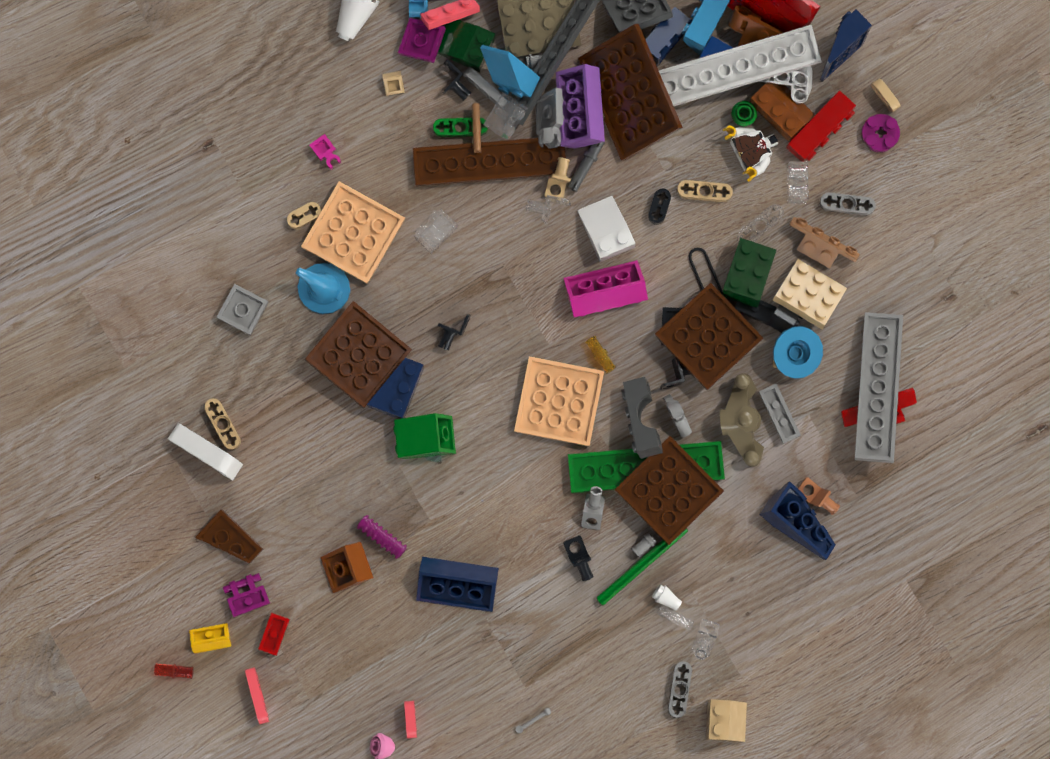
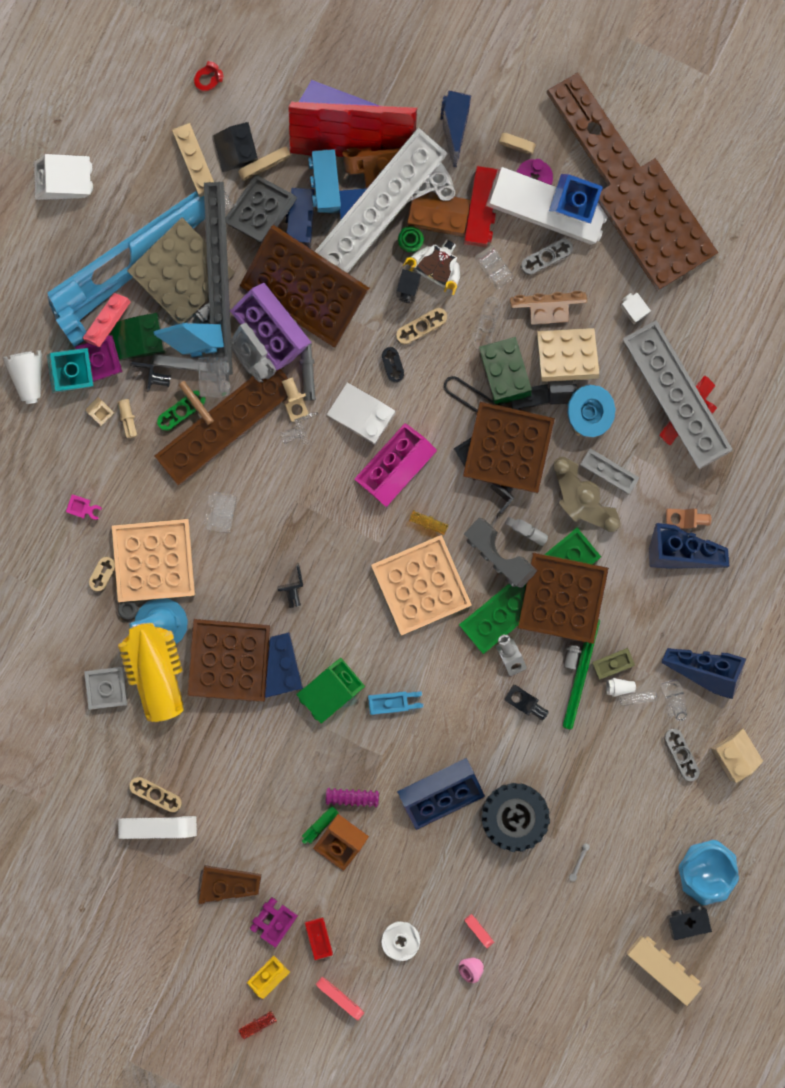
camera: 35 degrees left, 5 degrees up
none -> teal slope [46,348,93,393]
none -> tan axle [117,399,137,438]
none -> dark grey tile [118,601,138,619]
none -> yellow connector [118,623,184,722]
none -> green piece [302,805,339,845]
none -> dark azure hinge [368,691,424,715]
none -> white plate [382,921,420,961]
none -> black brick [396,269,421,303]
none -> black wheel [481,783,550,852]
none -> white brick [486,167,608,245]
none -> reddish brown piece [546,72,719,291]
none -> blue brick [549,174,603,224]
none -> olive plate [592,648,635,680]
none -> white brick [620,293,651,325]
none -> dark blue wedge [661,648,746,699]

